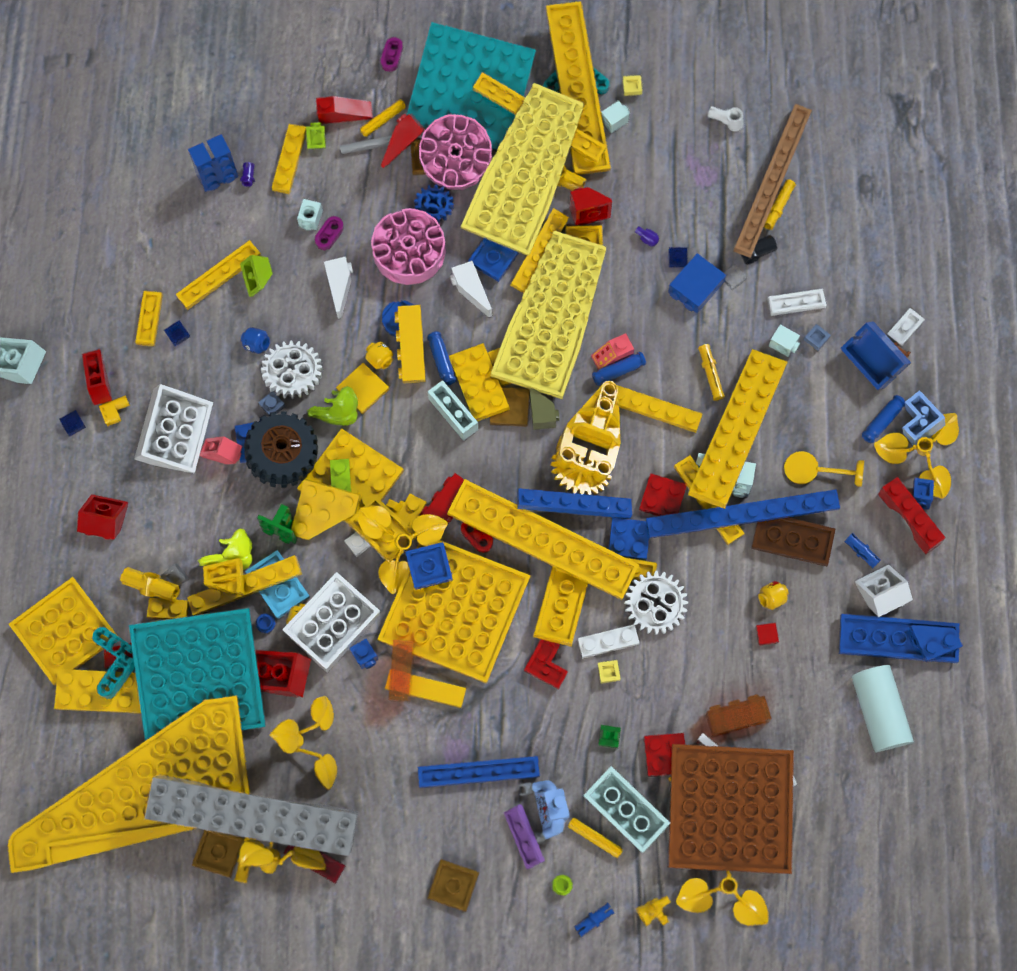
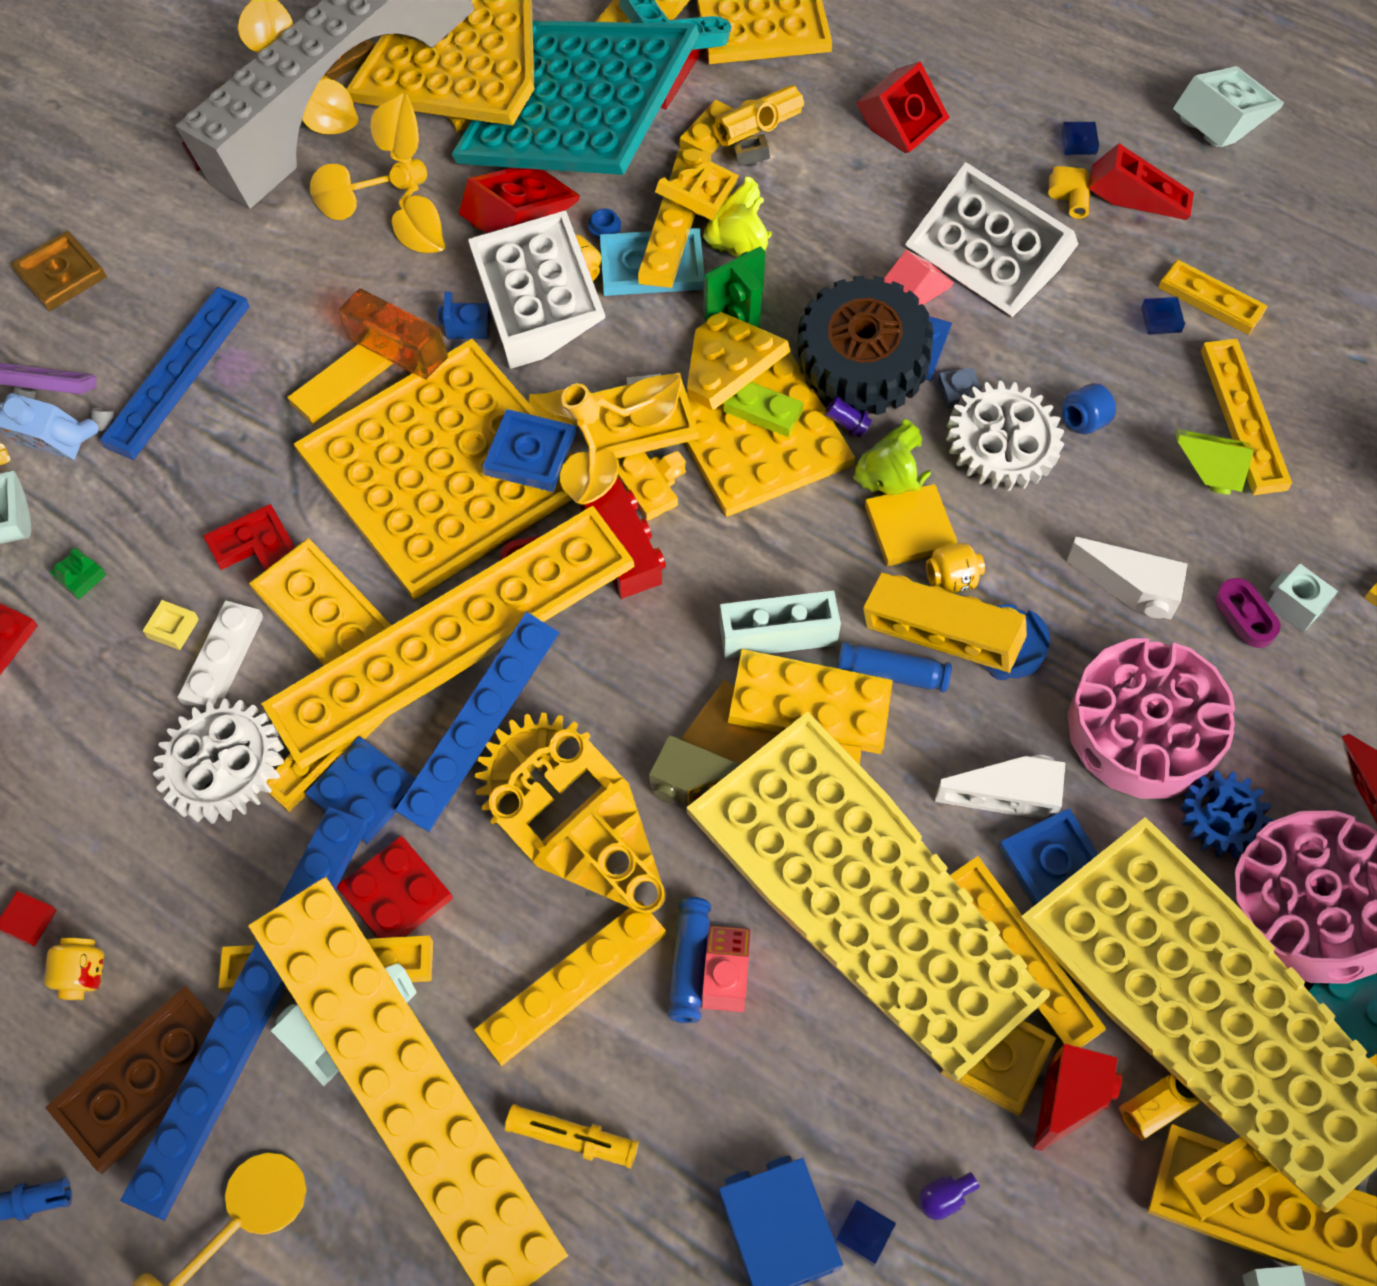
camera: 120 degrees right, 10 degrees down
none -> dark purple pin [824,396,872,437]

